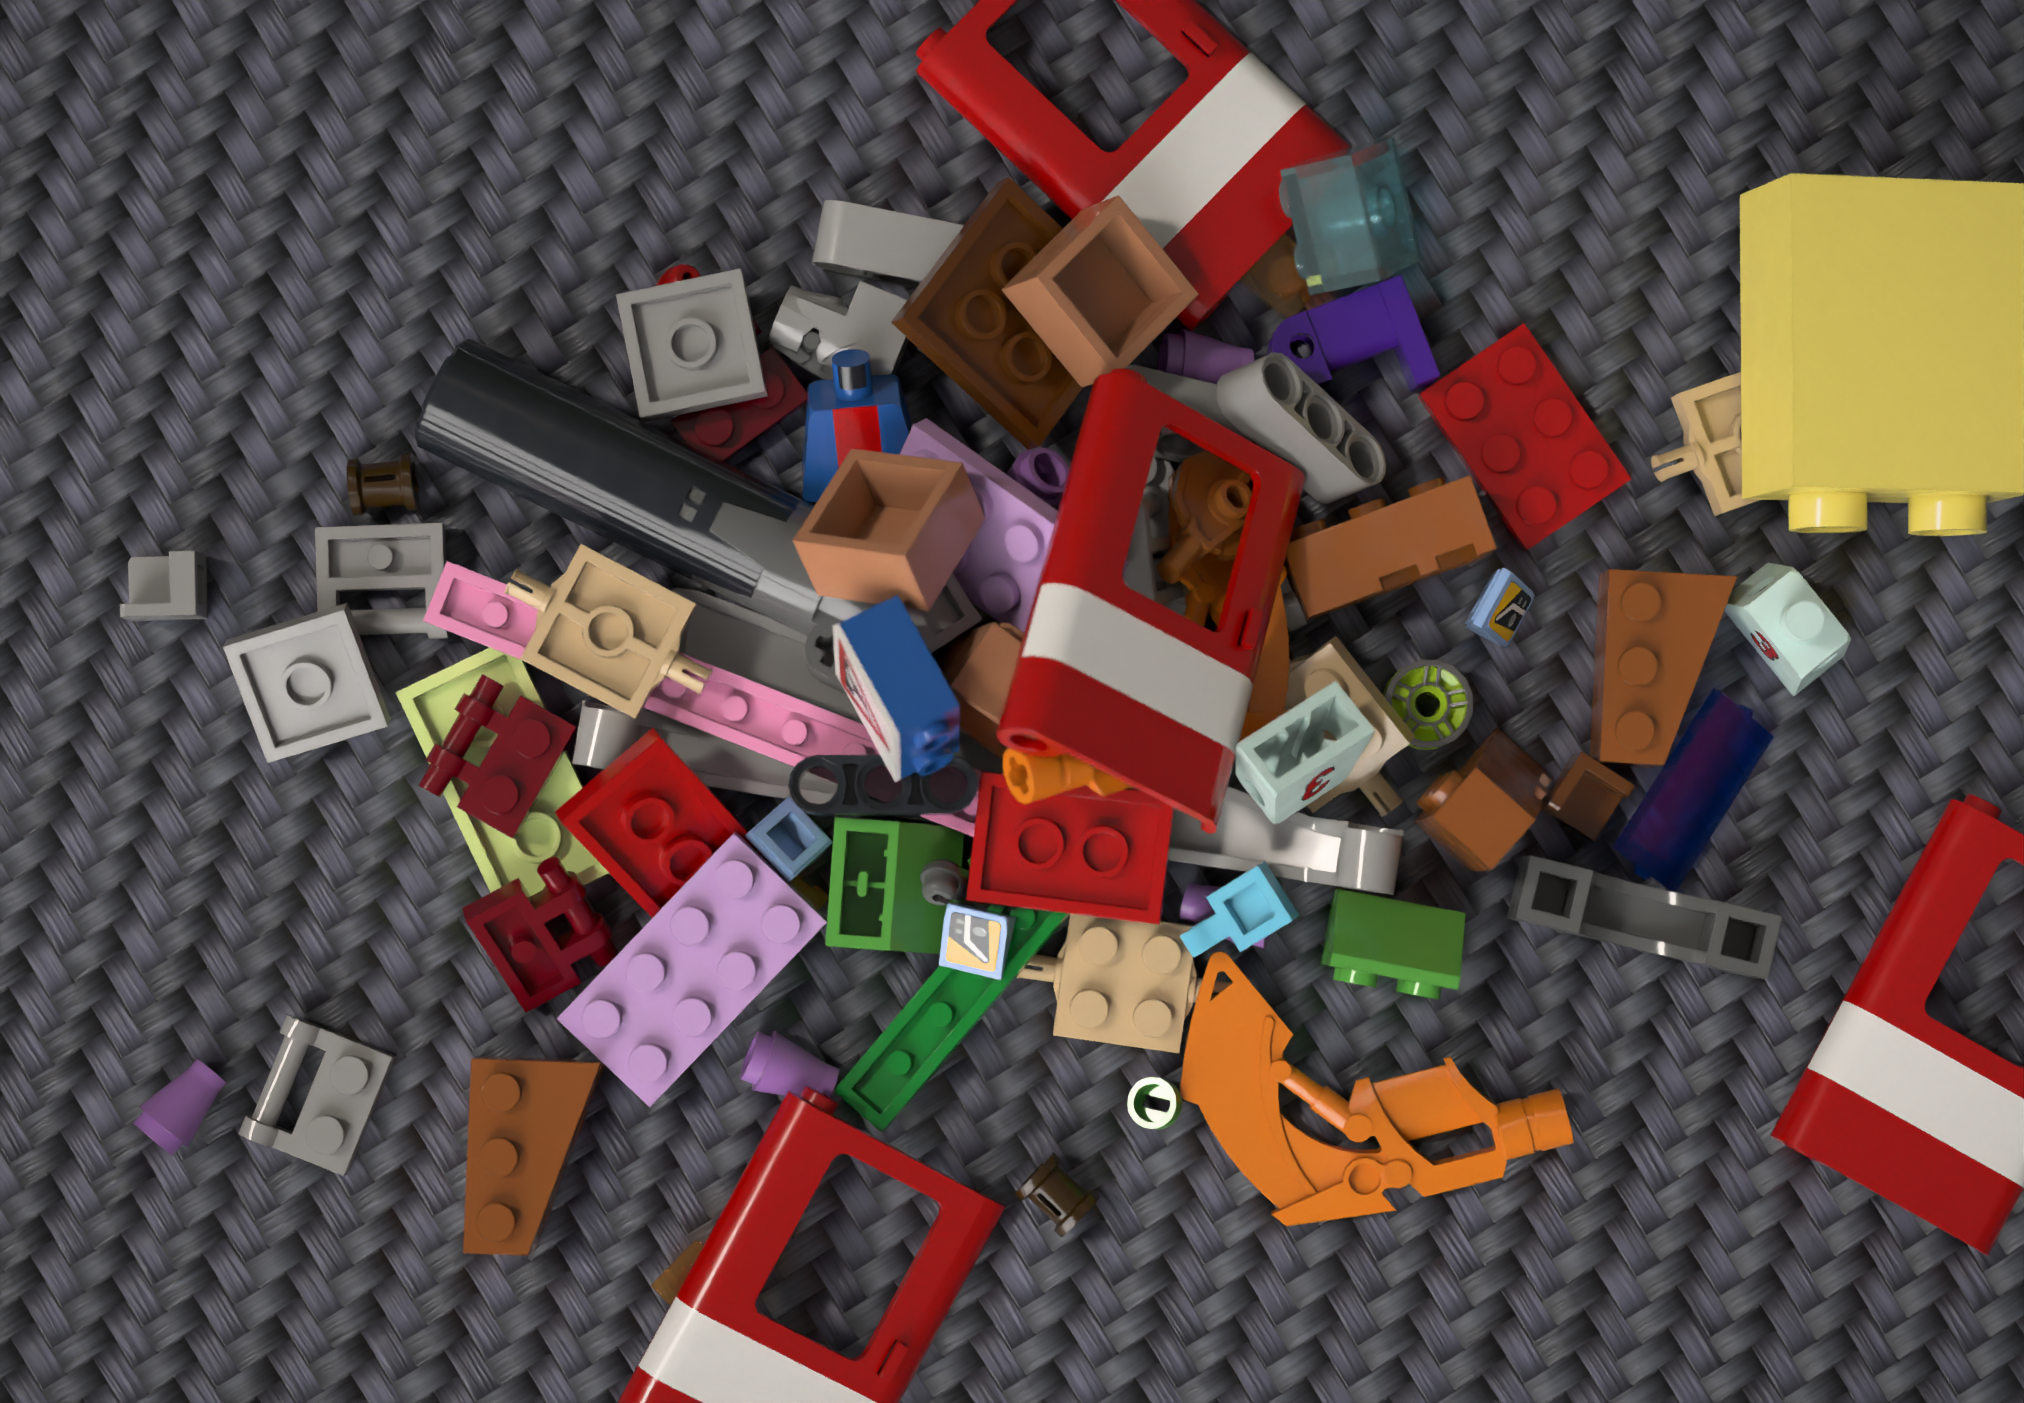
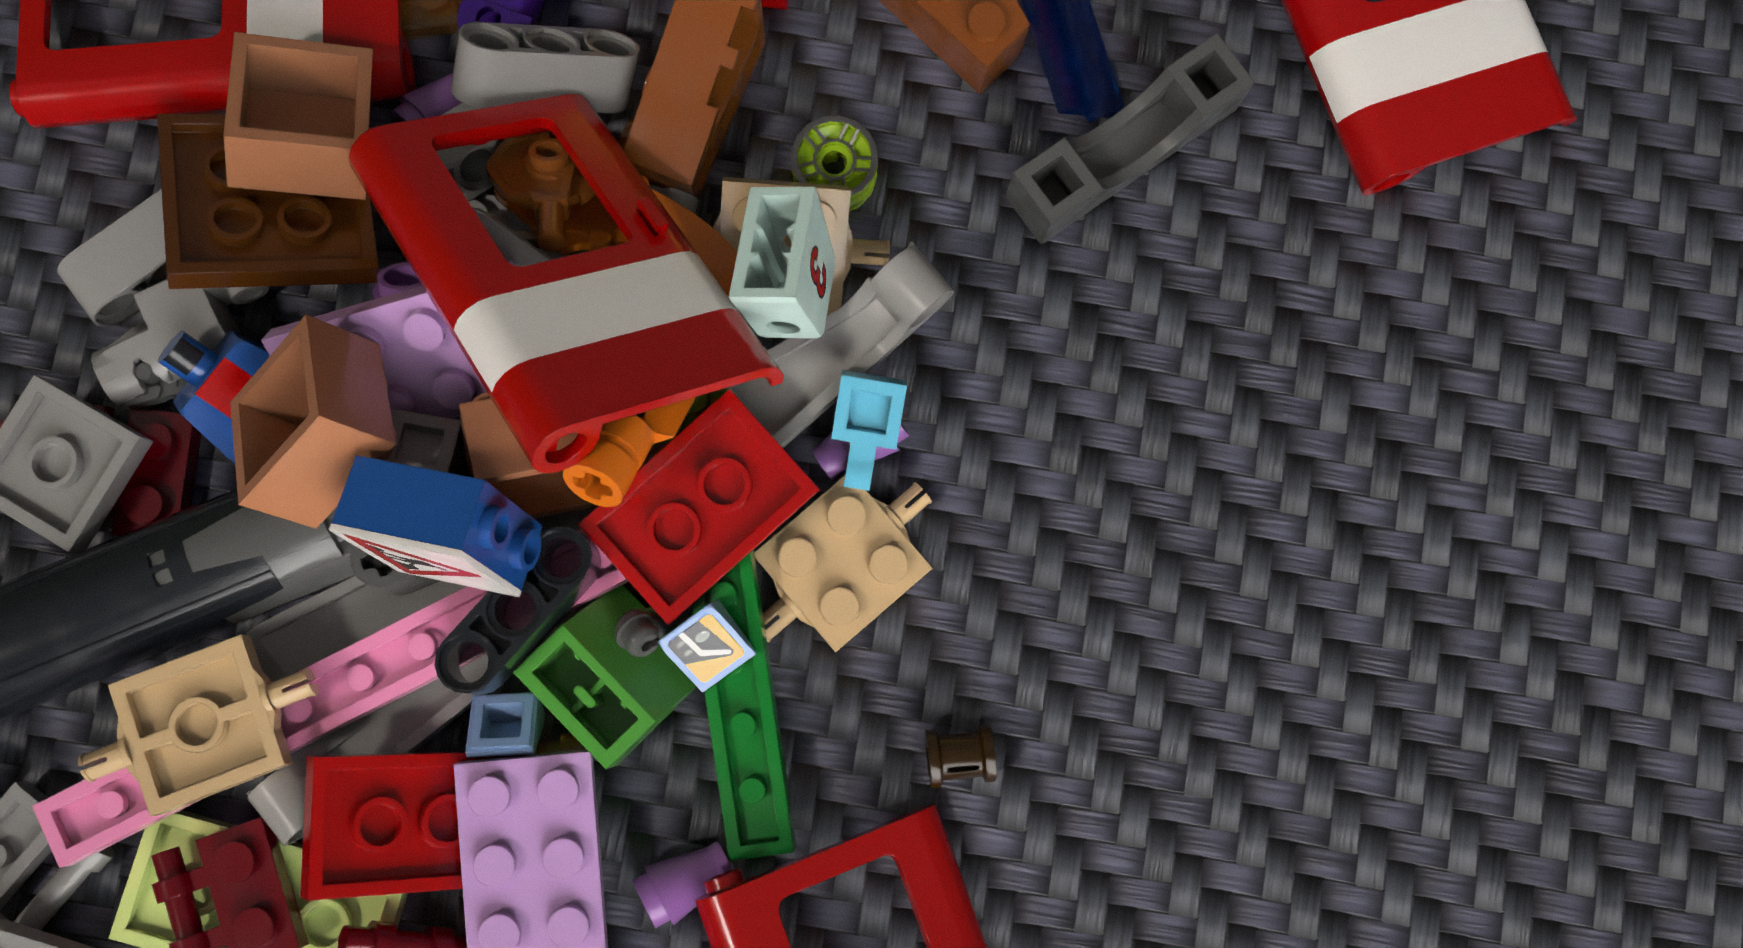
camera: 55 degrees left, 5 degrees down
hinge [1127,1077,1182,1130] -> none
orange piece [1180,951,1574,1226] -> none
bright green slope [1320,889,1465,1000] -> none
dark orange wedge [1414,727,1554,872] -> none
slope [1465,568,1534,647] -> none
reddish brown panel [1541,751,1635,842] -> none

